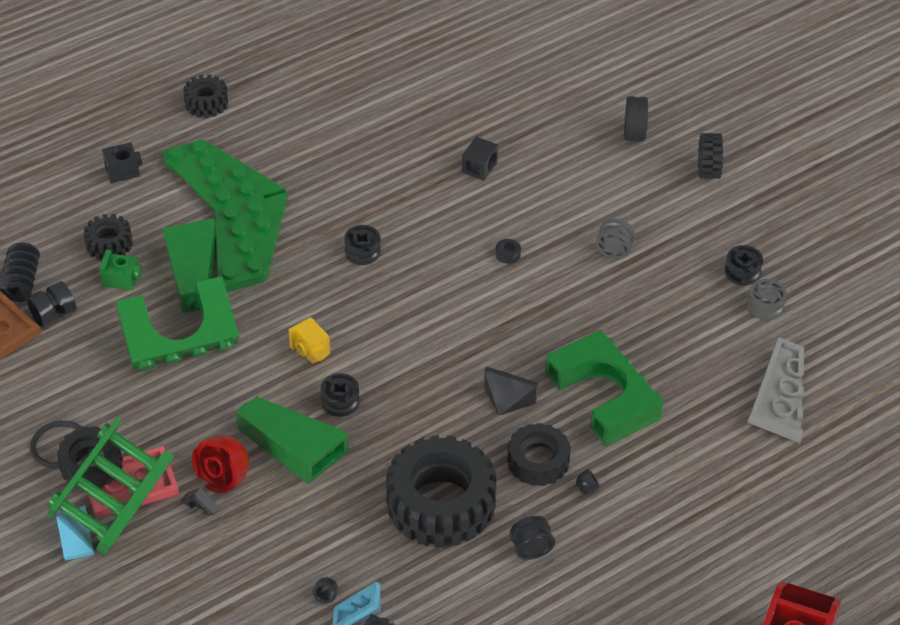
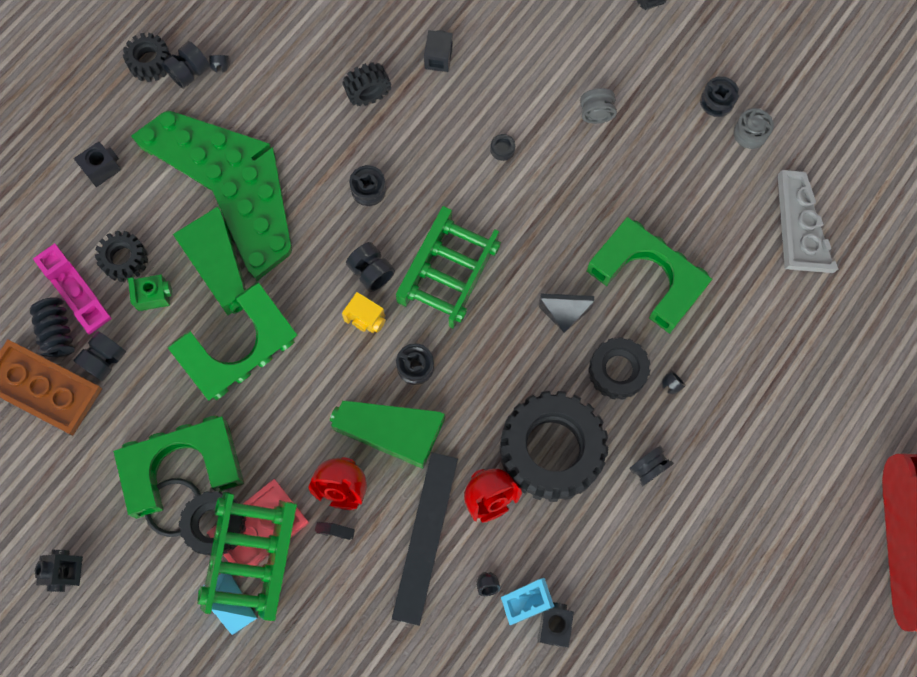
camera: 20 degrees left, 25 degrees up
none -> dark pink slope [33,243,112,335]
none -> green arch [113,416,244,519]
none -> black wheel [162,41,210,89]
none -> black hinge [209,55,229,73]
none -> black tyre [342,62,391,106]
none -> black wheel [346,242,395,292]
none -> black tile [392,452,458,626]
none -> green fence [396,206,501,329]
none -> red cylinder [464,469,522,523]

